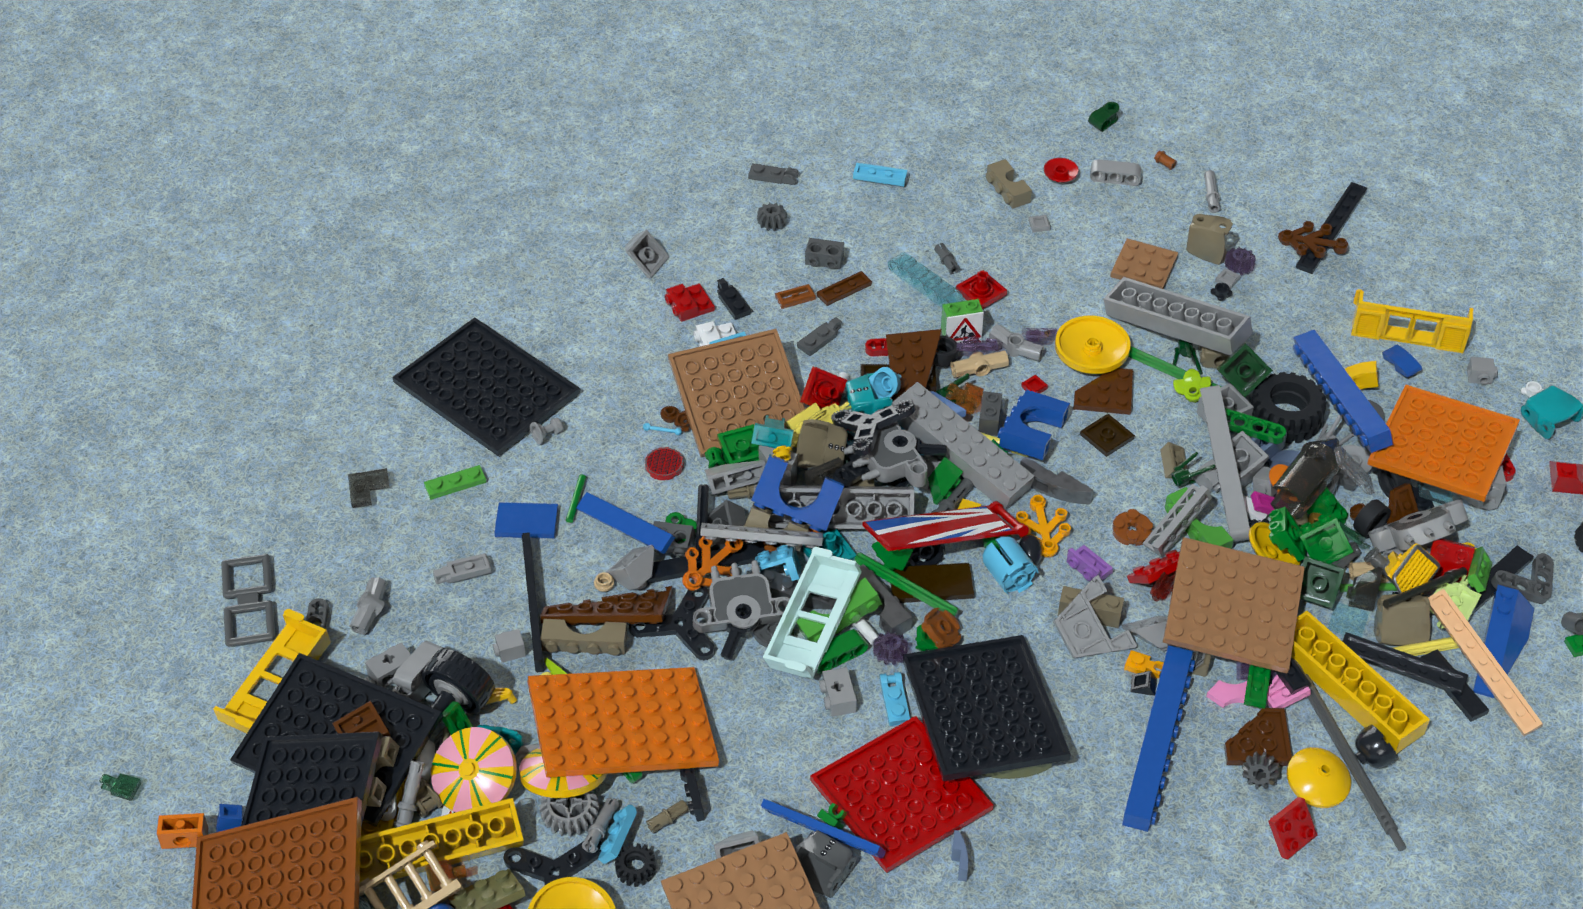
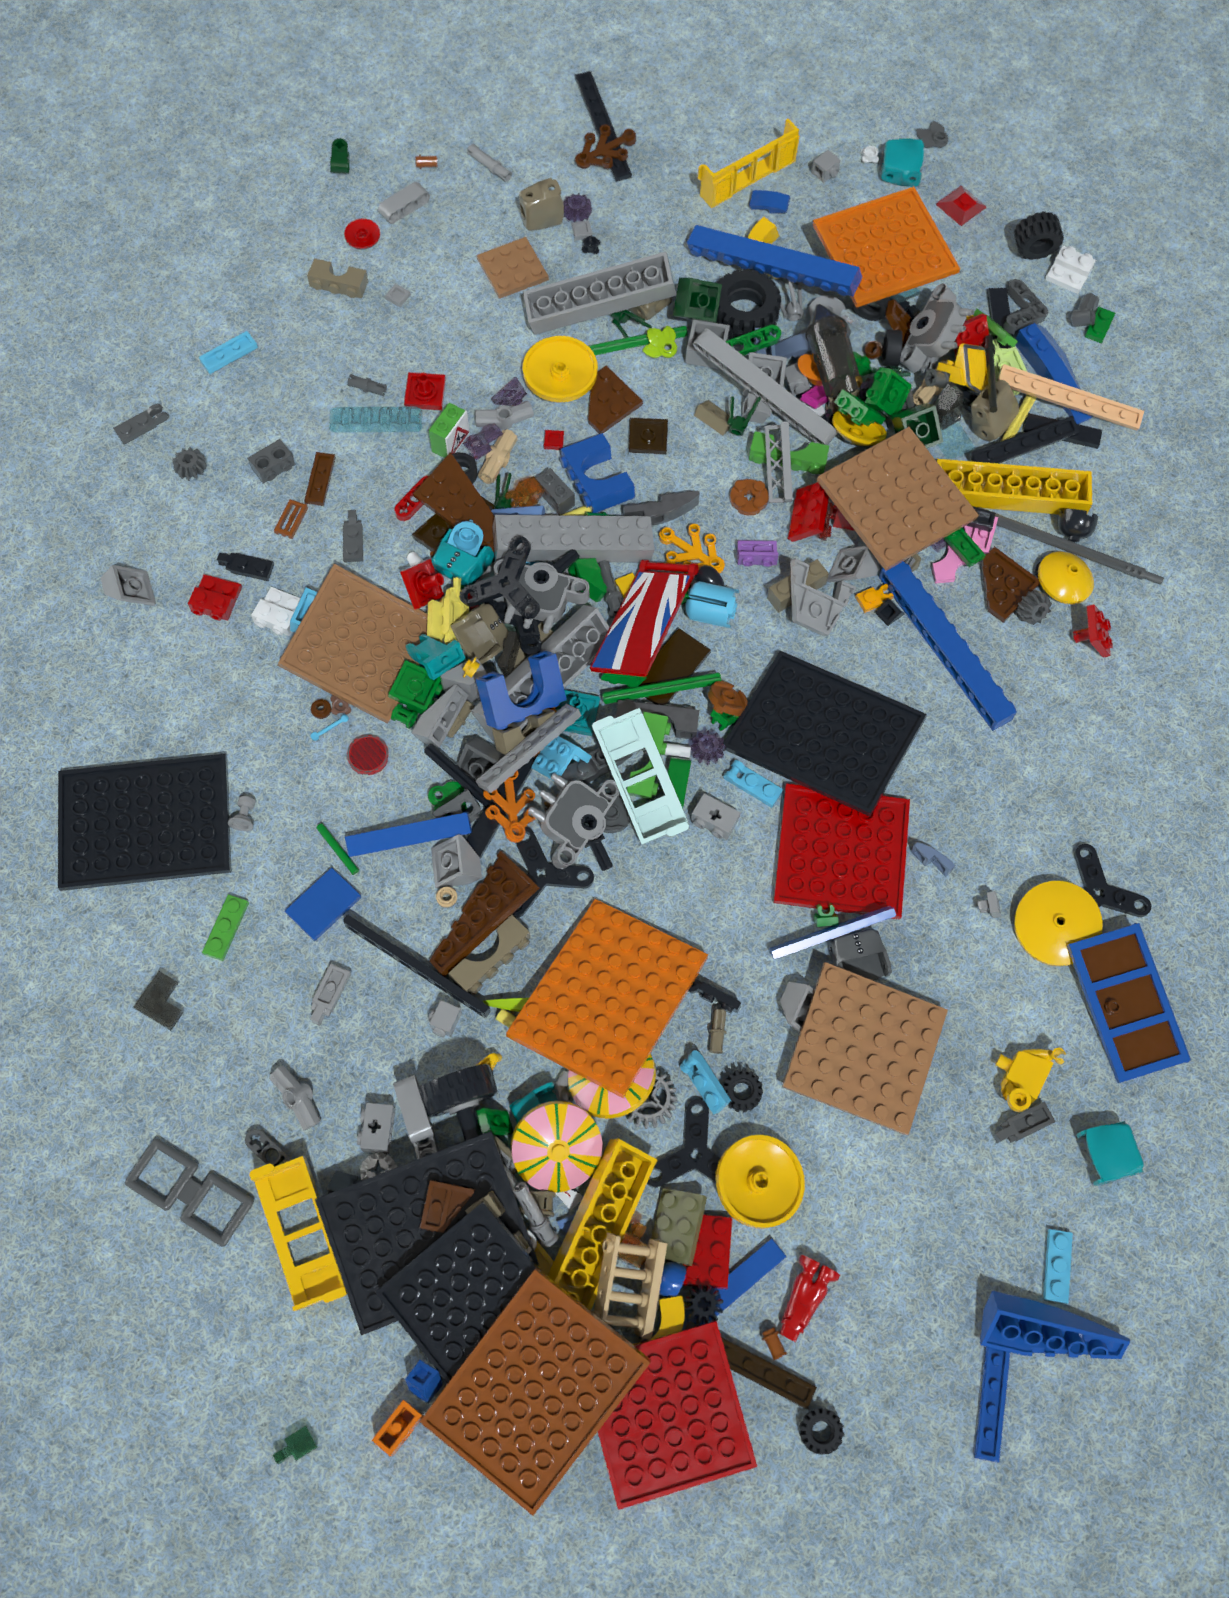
camera: 50 degrees left, 20 degrees up
light grey pin [582,798,619,853] -> none

